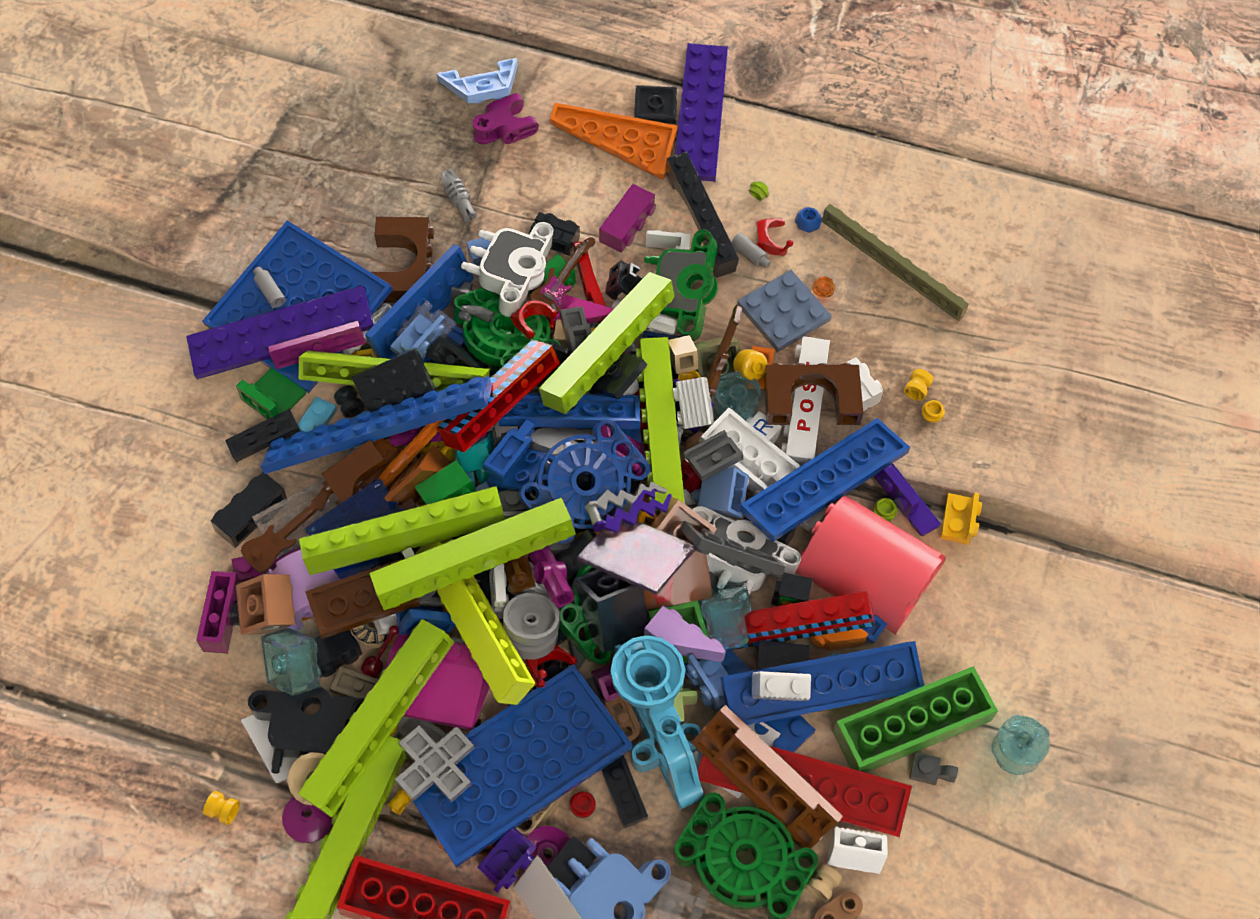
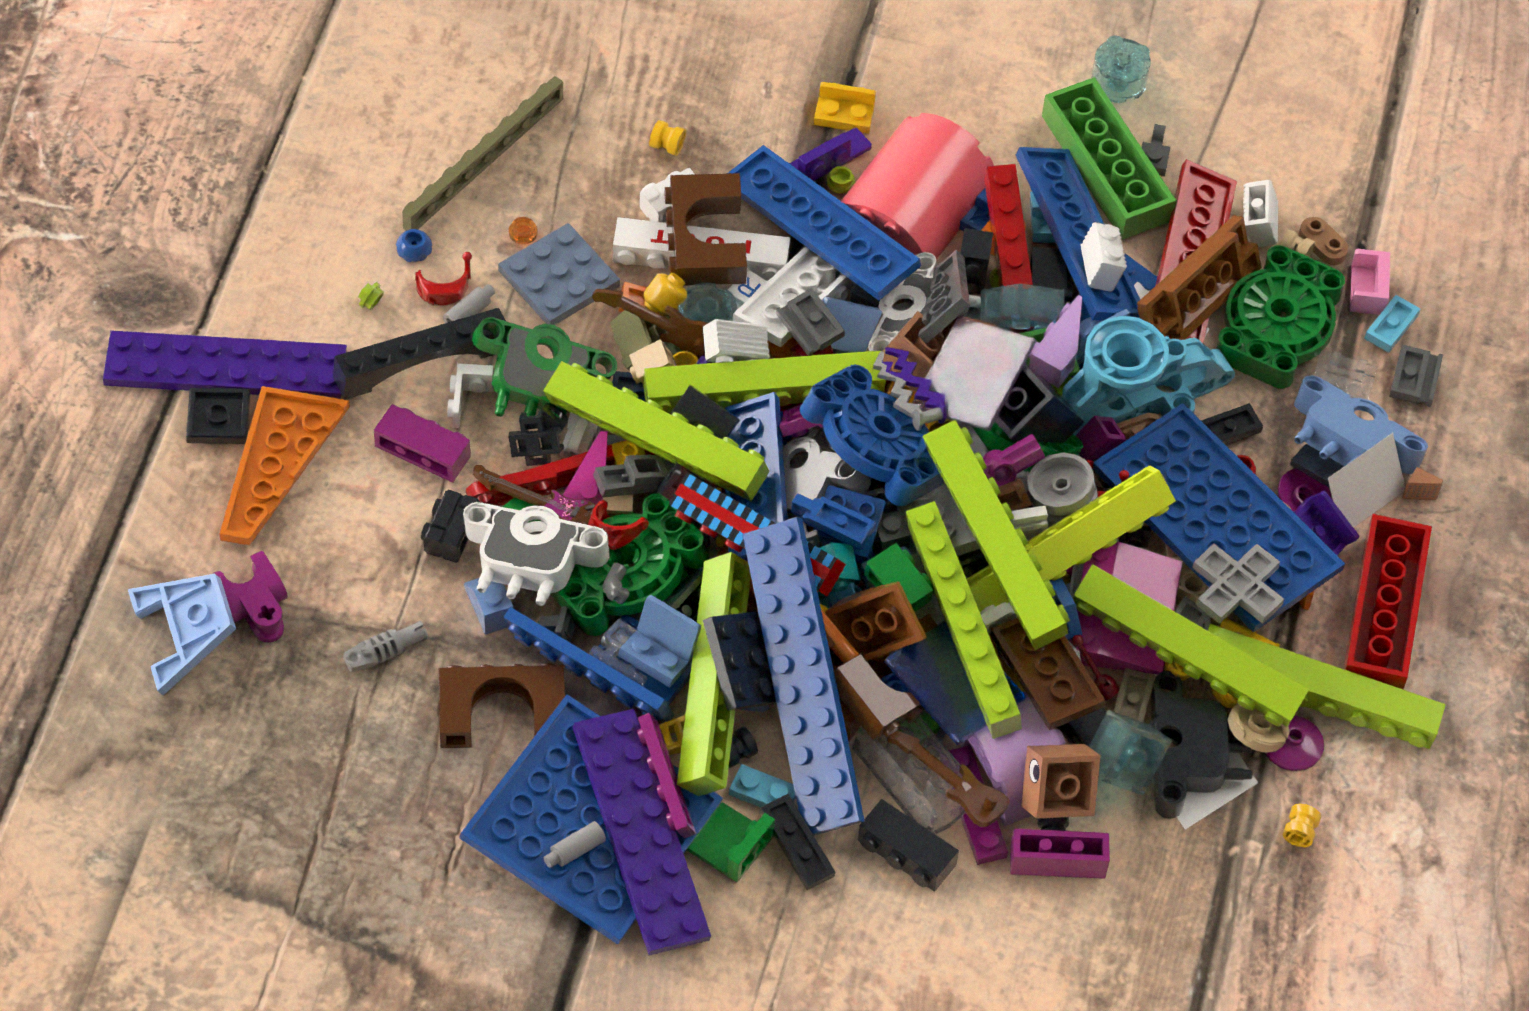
camera: 95 degrees left, 5 degrees down
yellow plate [921,400,945,423] -> none

